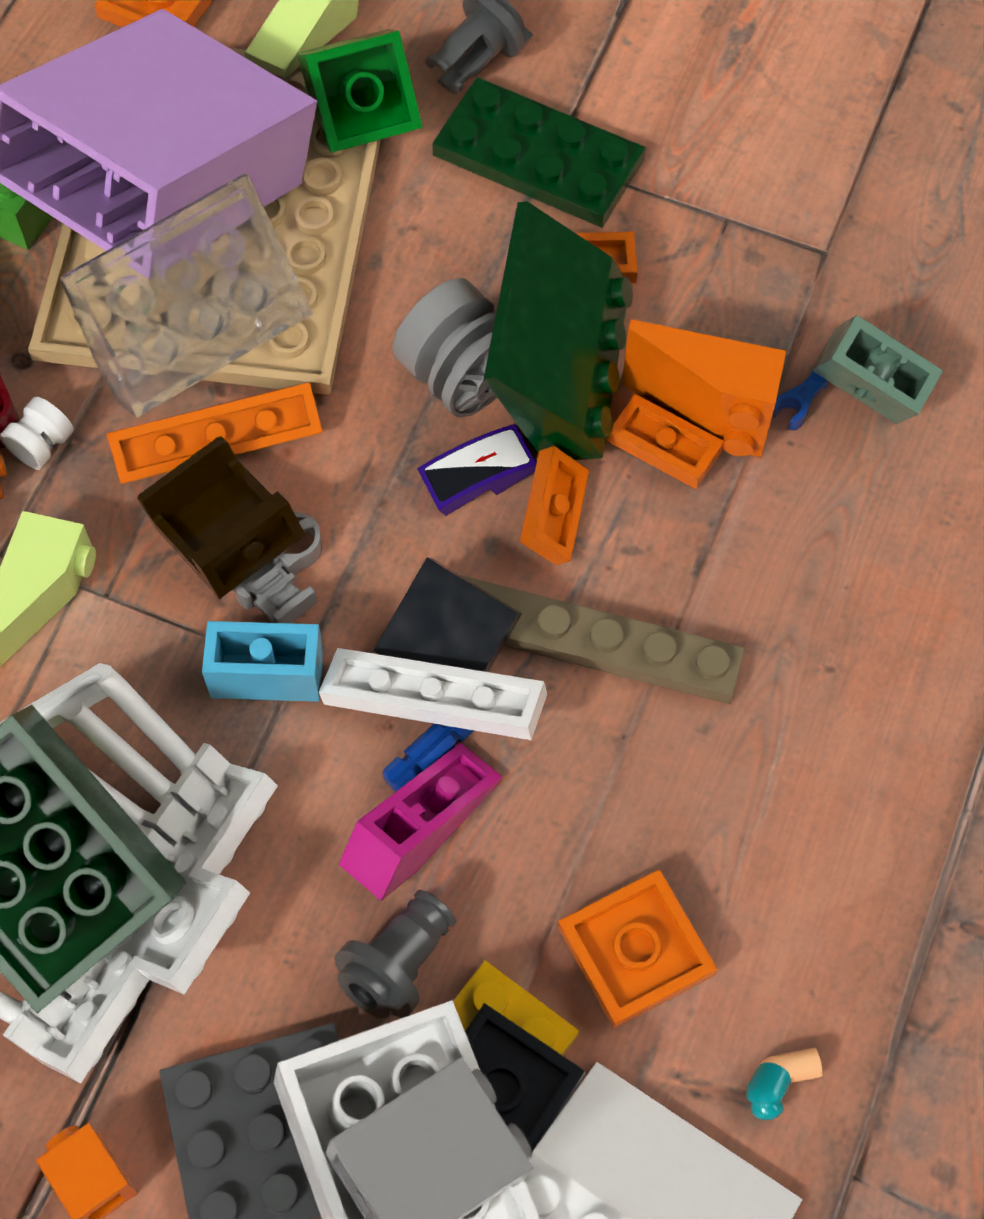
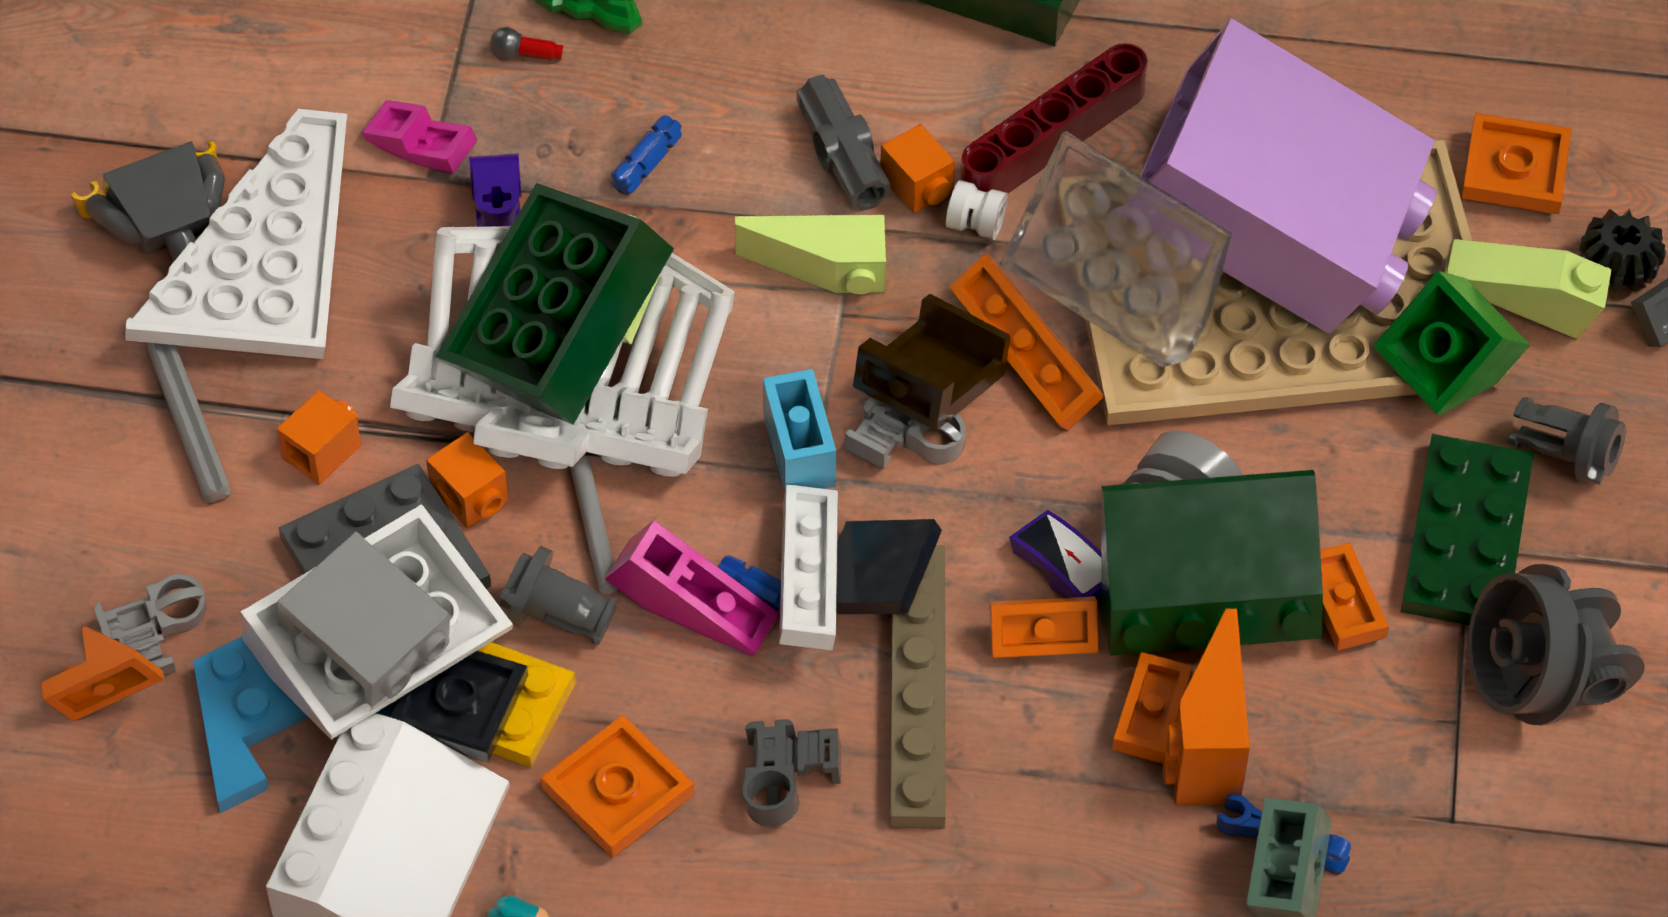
camera: 75 degrees right, 10 degrees down
none -> orange brick [426,432,509,528]
none -> light grey bar [570,456,618,594]
none -> dark grey piece [742,719,841,826]
none -> dark grey piece [1468,564,1645,725]

